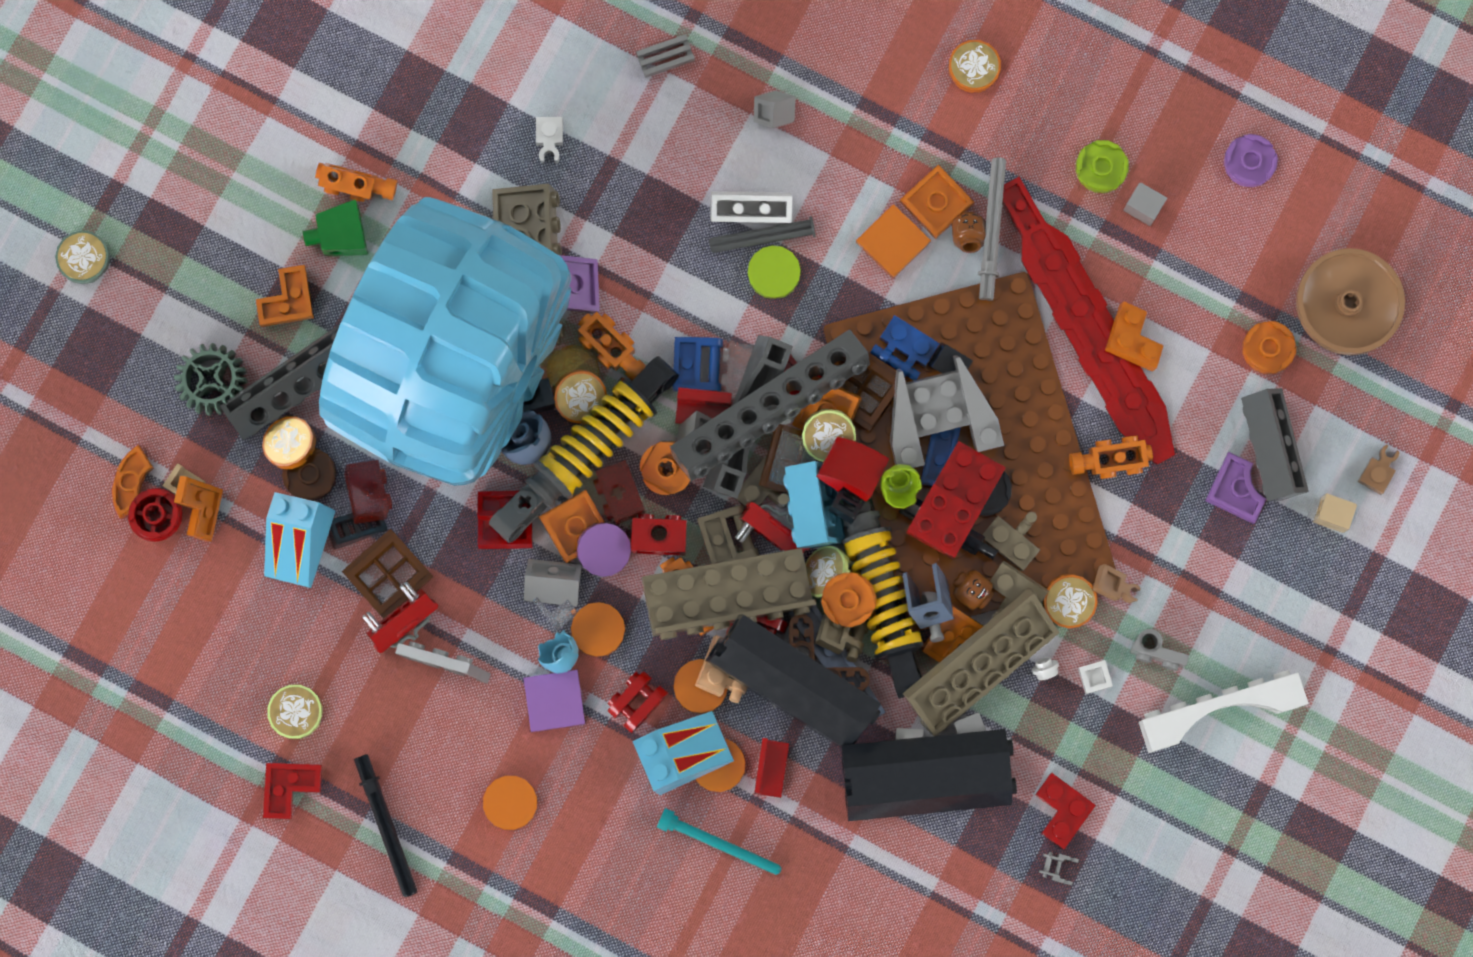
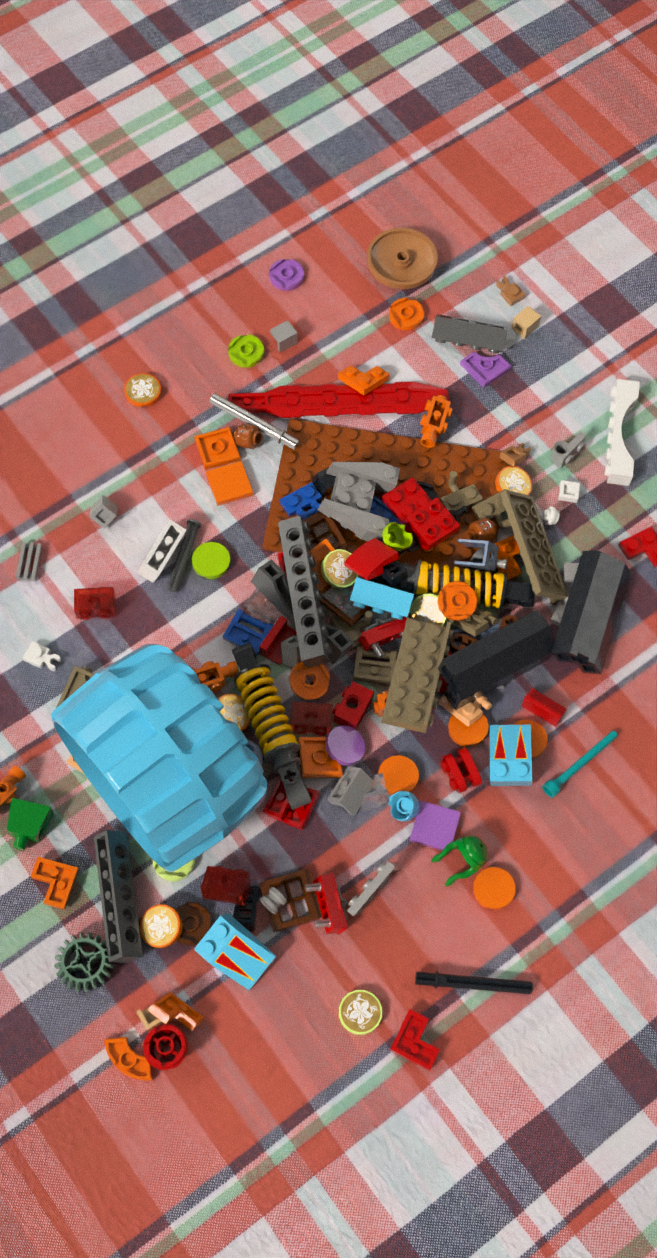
camera: 65 degrees left, 15 degrees down
none -> clear red brick [74,587,116,620]
none -> light grey wheel [260,887,287,914]
none -> green hair [431,835,488,886]

